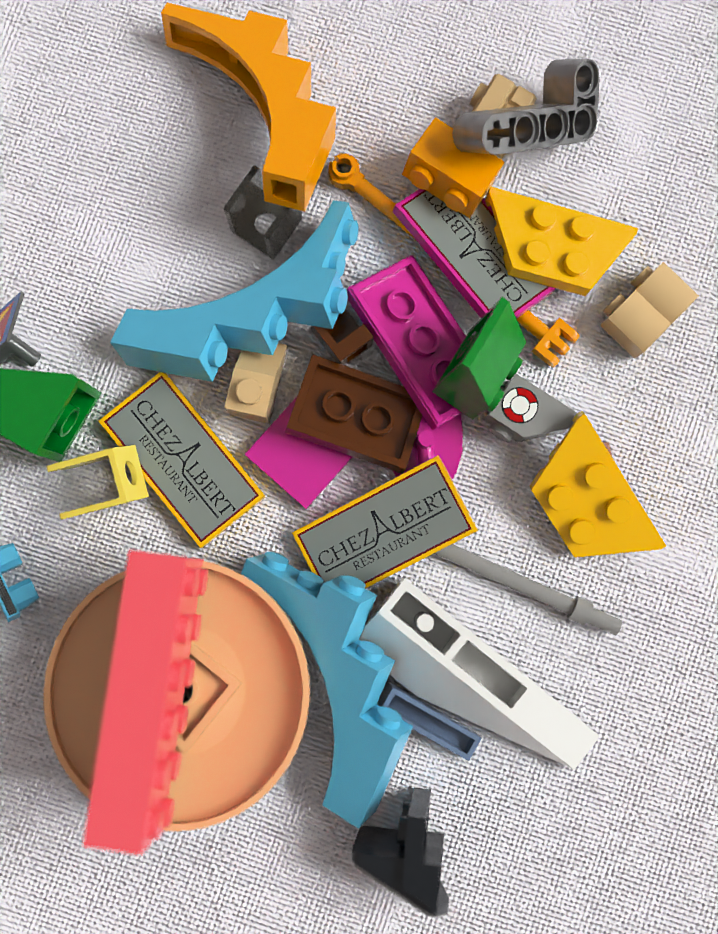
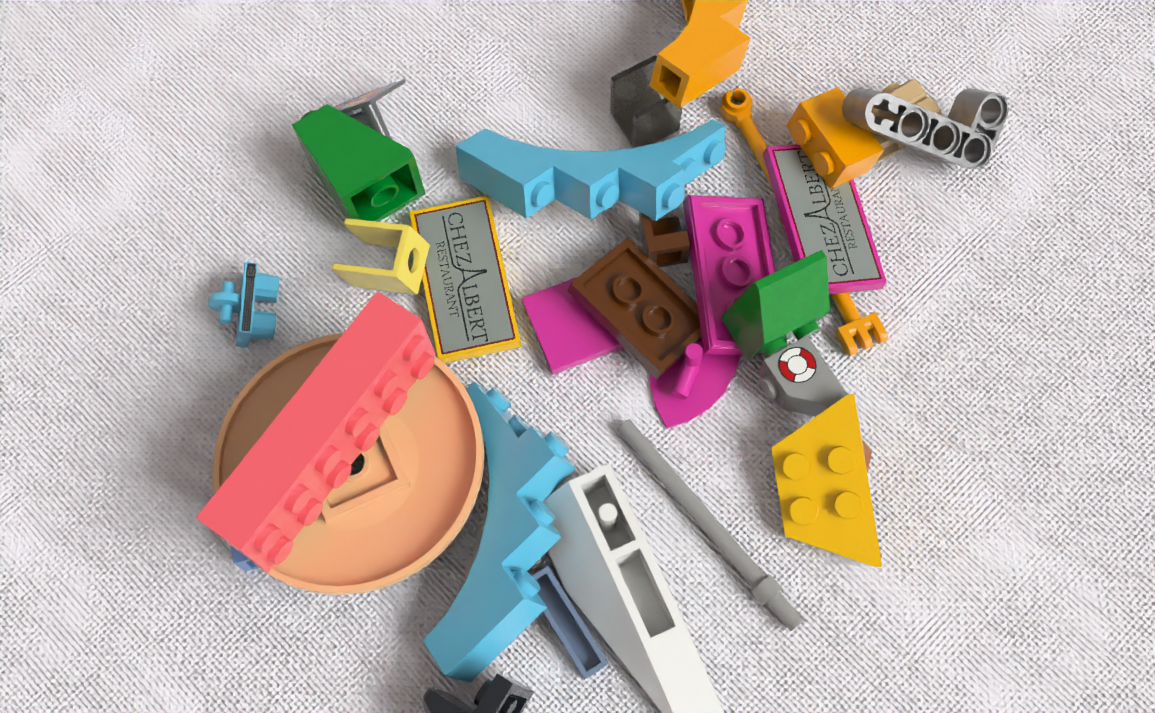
camera: 35 degrees right, 15 degrees down
tan slope [224,343,288,424] -> none
light grey tile [292,455,478,588] -> none
yellow wing [485,186,638,296] -> none
tan brick [600,262,699,359] -> none

